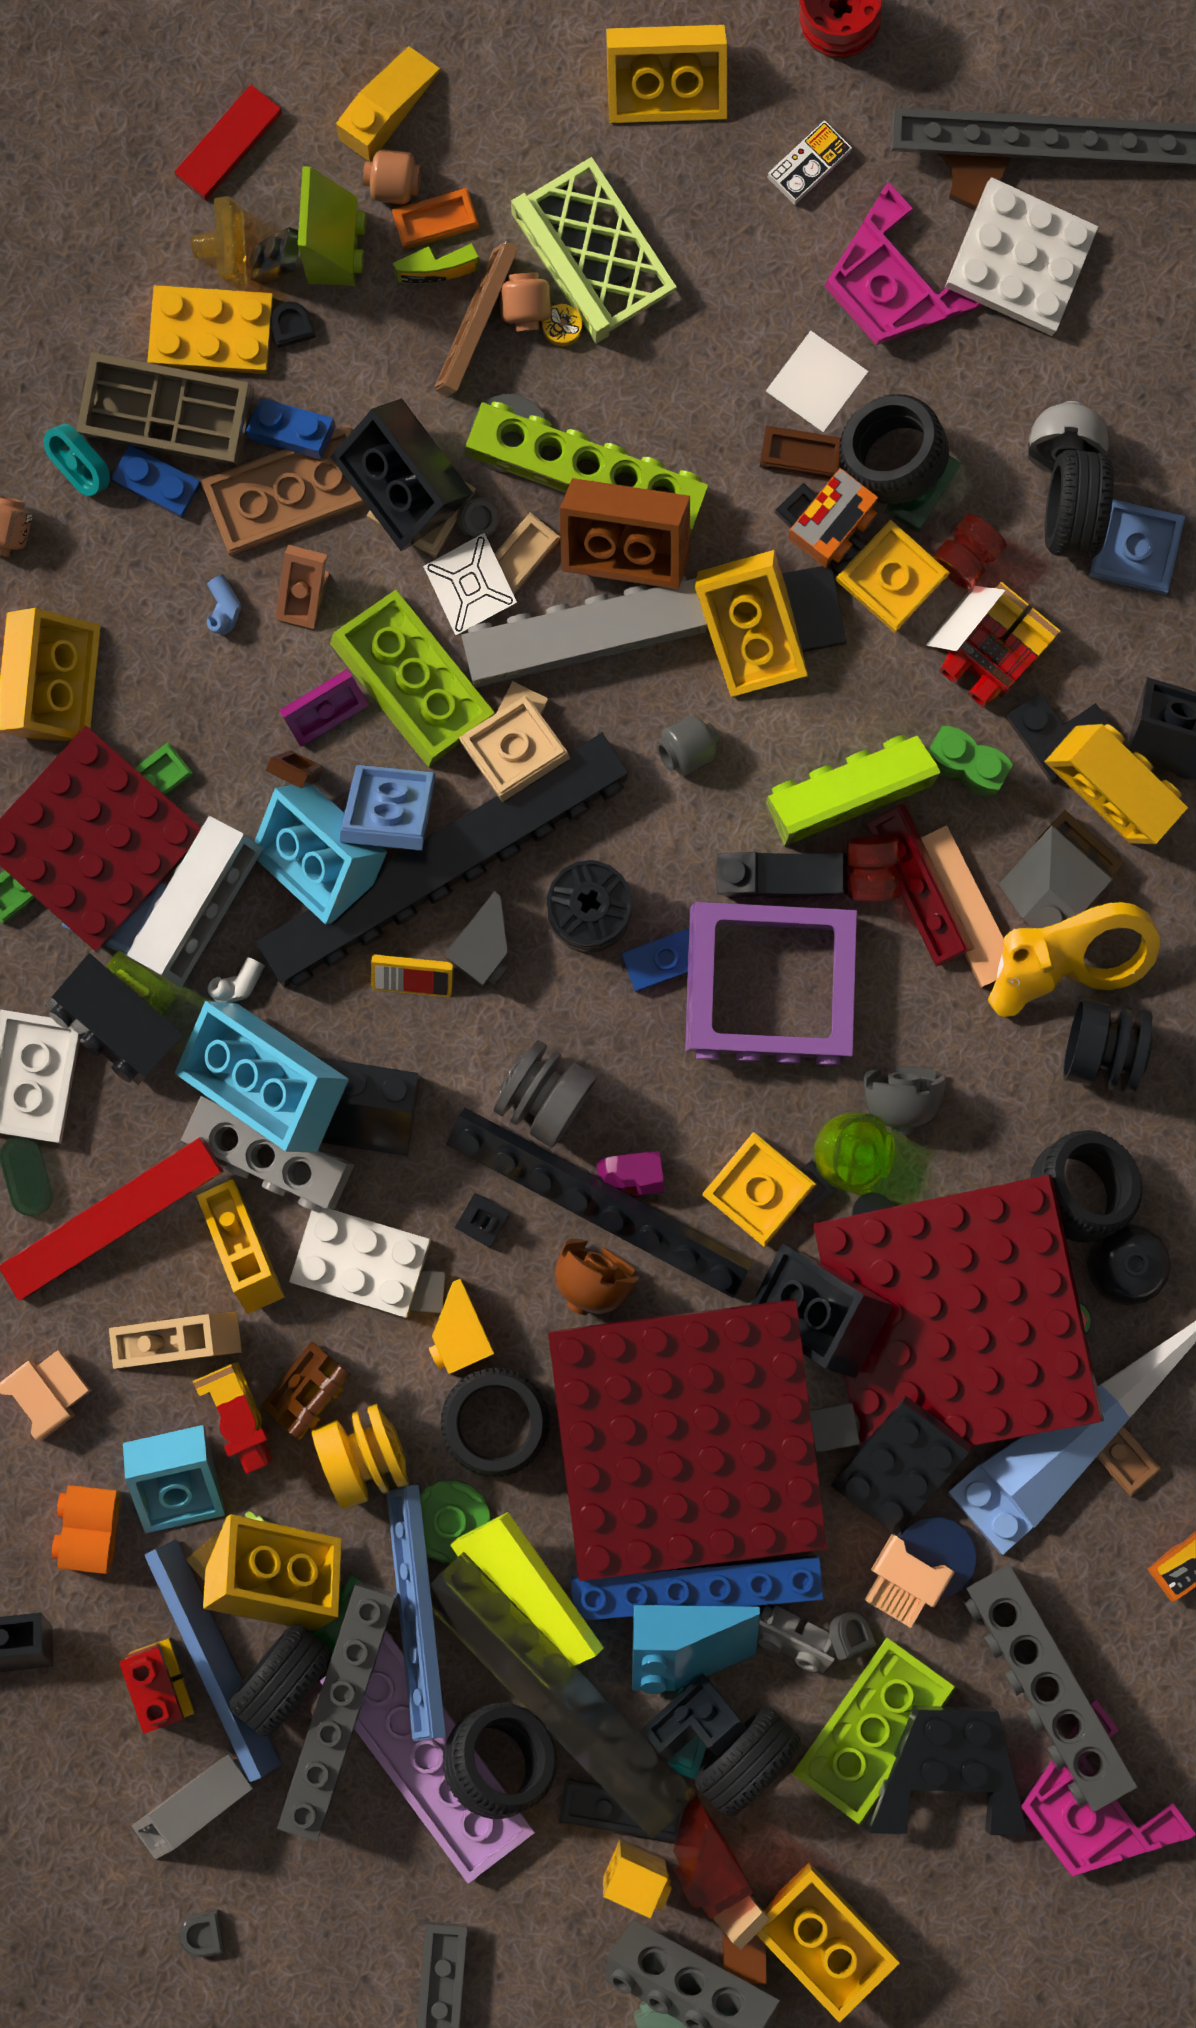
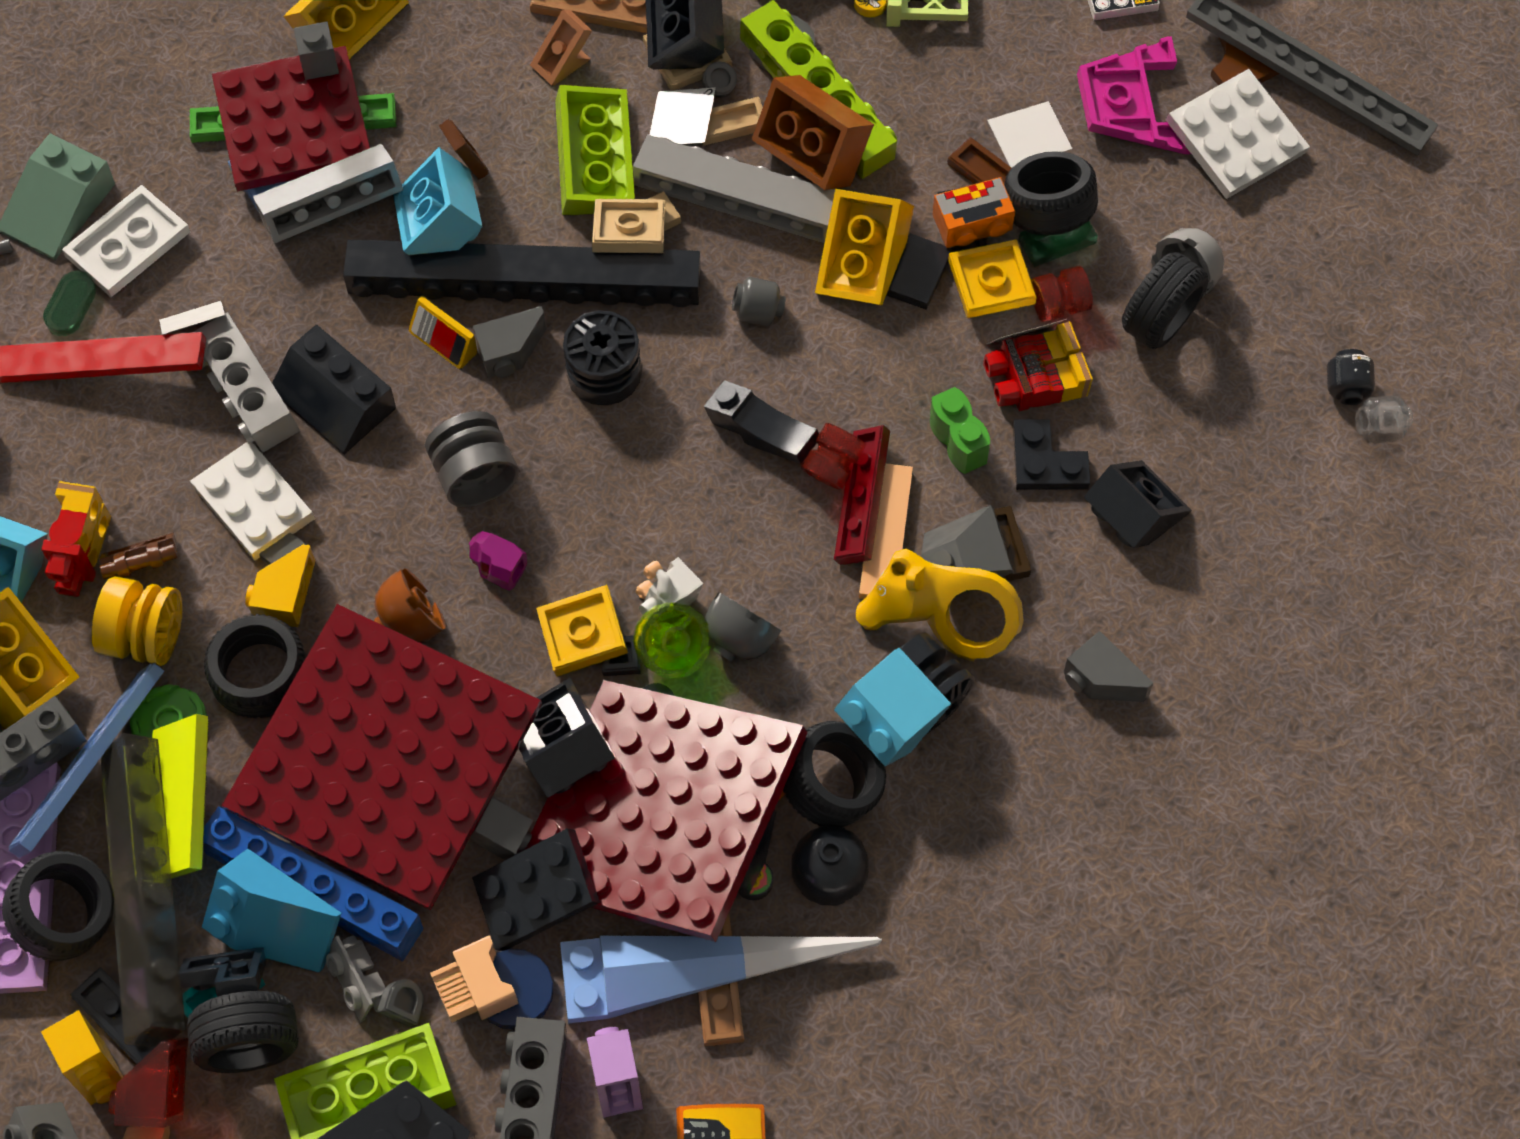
camera: 35 degrees right, 20 degrees down
black slope [45,953,184,1085] -> none
clear neon green piece [106,951,177,1016] -> none
tan slope [109,1312,242,1369] -> none
medium azure brick [174,1001,349,1152] -> none
yellow slope [196,1179,285,1314] -> none
medium blue arm [207,575,241,635] -> none
white arm [208,957,265,1003] -> none
magenta plate [279,669,369,747] -> none
medium blue tile [340,765,436,850] -> none
black plate [446,1108,753,1298] -> none
black tile [455,1193,510,1248] -> none
blue plate [621,928,689,992] -> none
medium lavender piece [685,902,857,1066] -> none
lime slope [766,734,940,847] -> none
yellow brick [1044,724,1188,844] -> none
medium blue tile [1088,499,1185,595] -> none
none -> white sticker [159,301,225,334]
none -> dark grey brick [294,21,339,80]
none -> lavender brick [587,1027,643,1118]
none -> white piece [636,557,703,619]
none -> medium azure slope [834,648,951,766]

